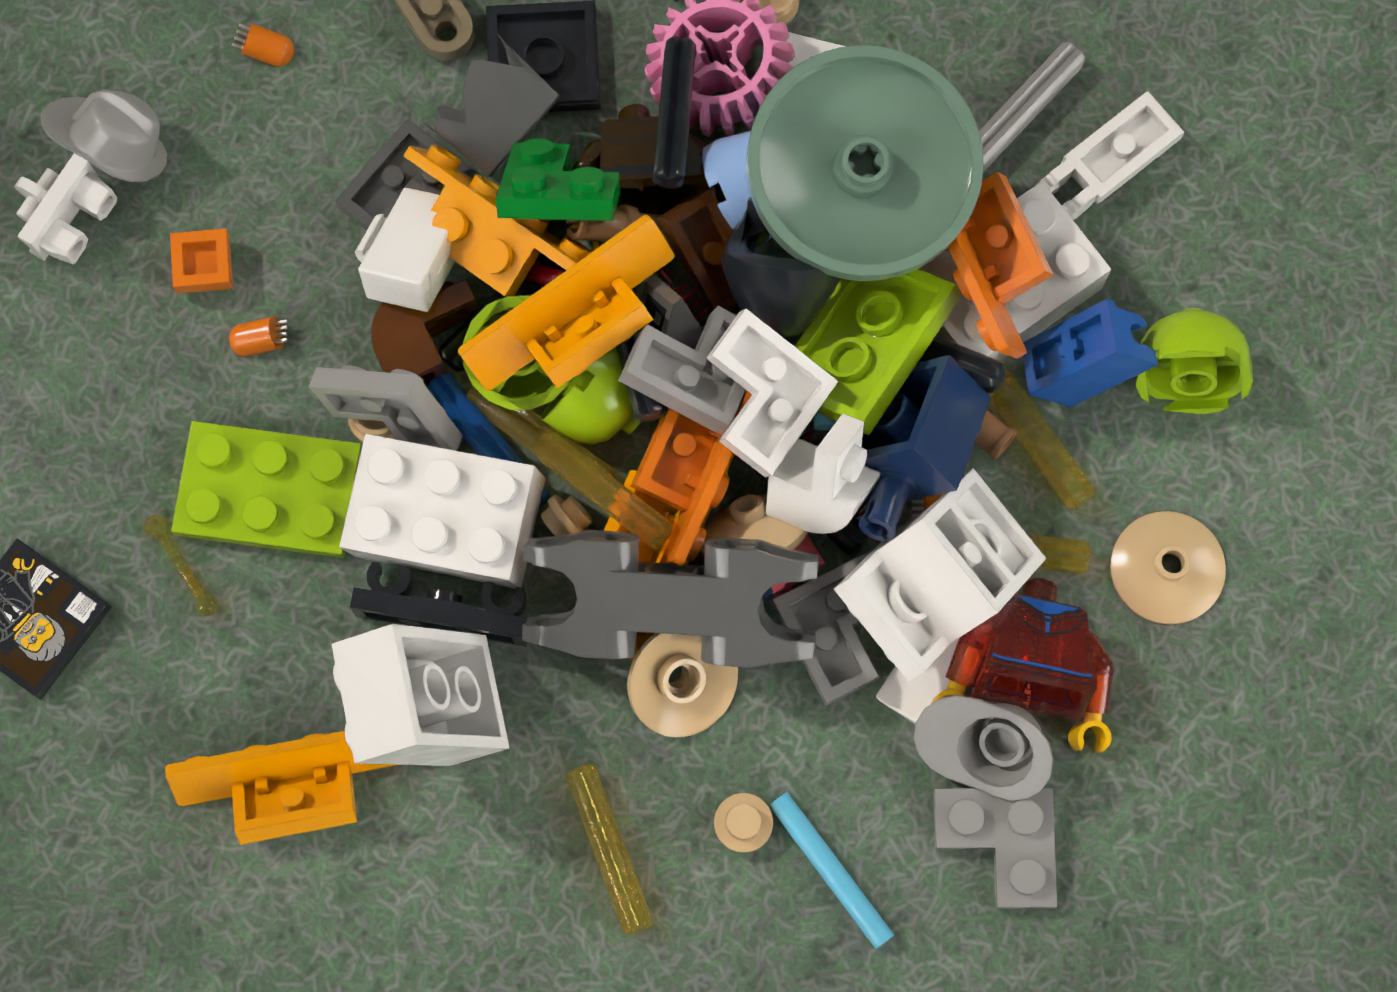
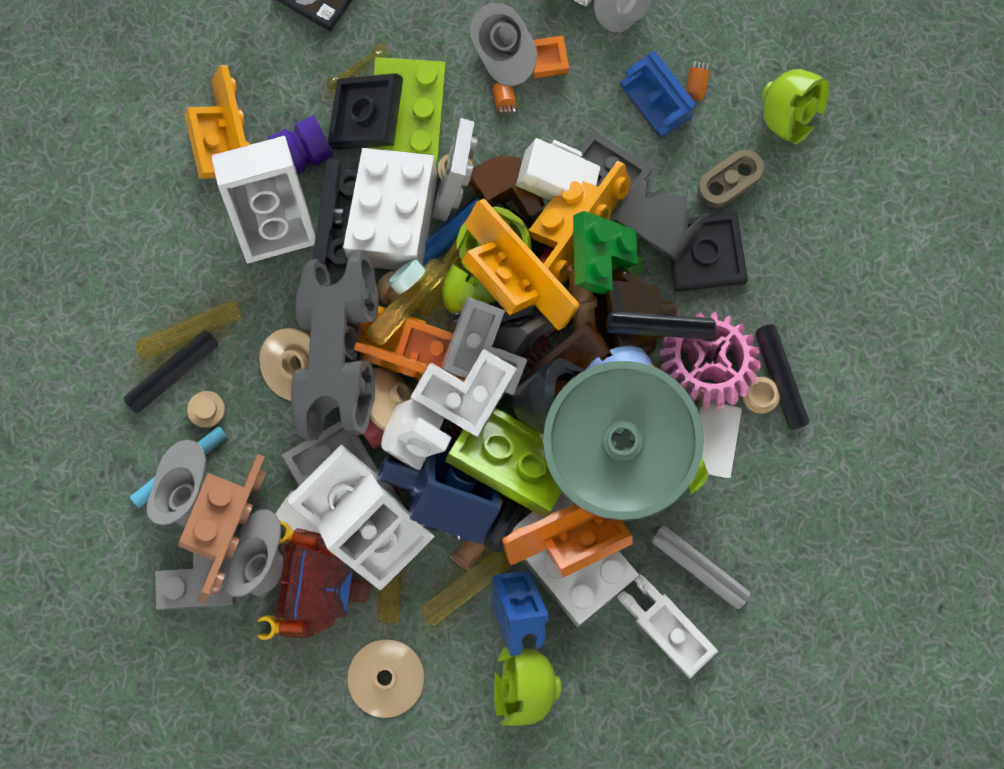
camera: 85 degrees right, 0 degrees up
none -> black axle [123,330,218,413]
none -> light grey piece [146,440,206,527]
none -> nougat bracket [177,454,266,603]
none -> dark purple wheel [267,115,333,174]
none -> black tile [328,73,404,150]
none -> light aqua tile [389,259,425,294]
none -> light grey piece [470,3,537,86]
none -> blue hinge [620,50,696,138]

